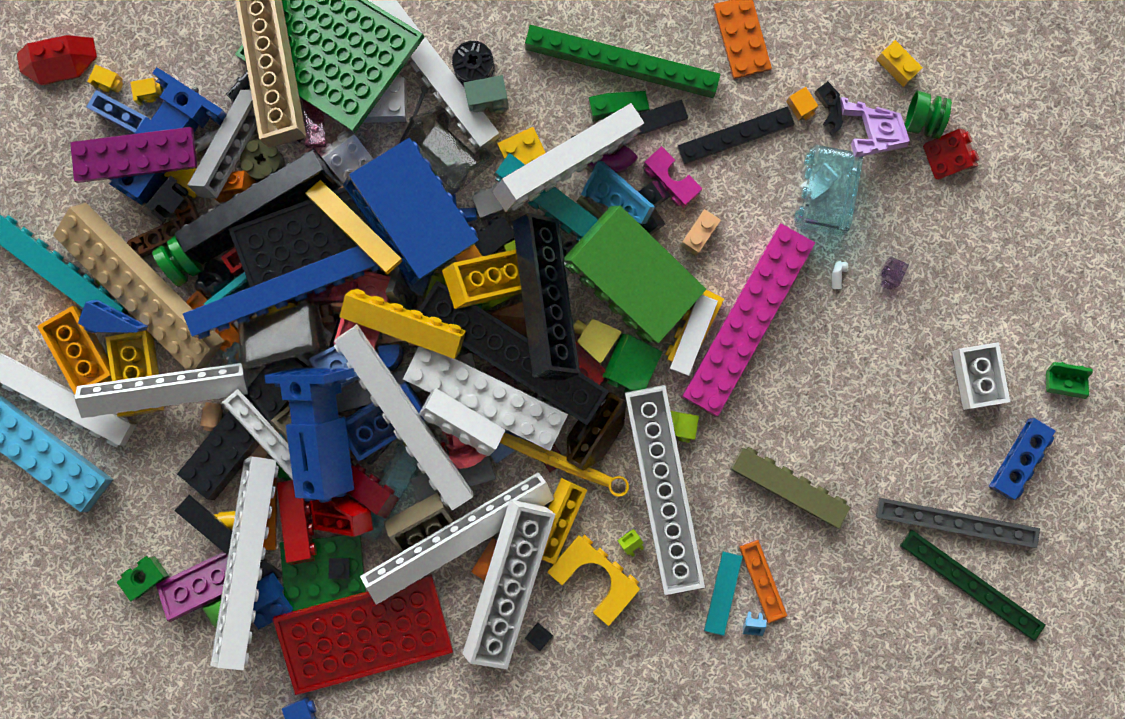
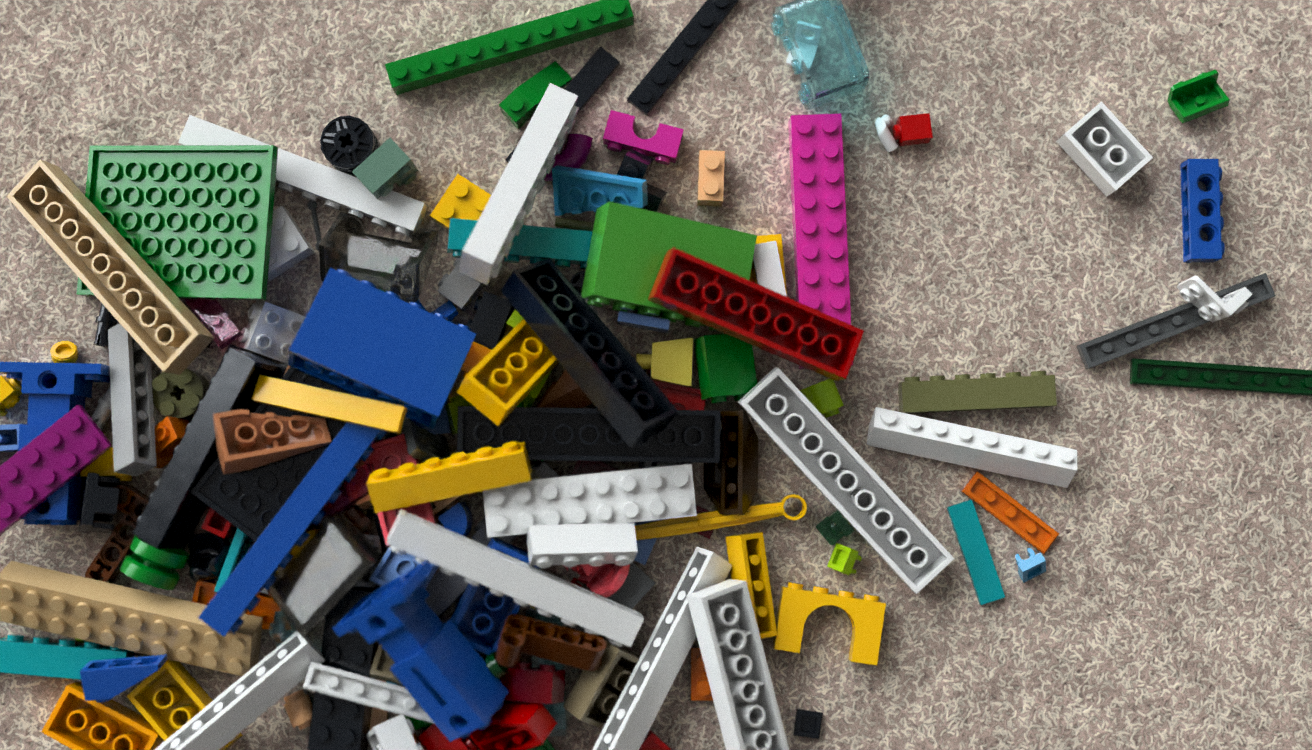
camera: 35 degrees left, 0 degrees up
clear purple brick [880,256,909,290] -> none
none -> yellow tile [50,341,78,363]
none -> nougat wedge [213,409,332,475]
none -> dark green tile [485,651,509,679]
none -> reddish brown beam [495,614,606,671]
none -> medium blue tile [617,311,670,333]
none -> red brick [648,247,864,381]
none -> clear green bracket [816,510,854,545]
none -> white brick [867,407,1077,488]
none -> red brick [893,113,933,146]
none -> white bracket [1177,276,1252,323]

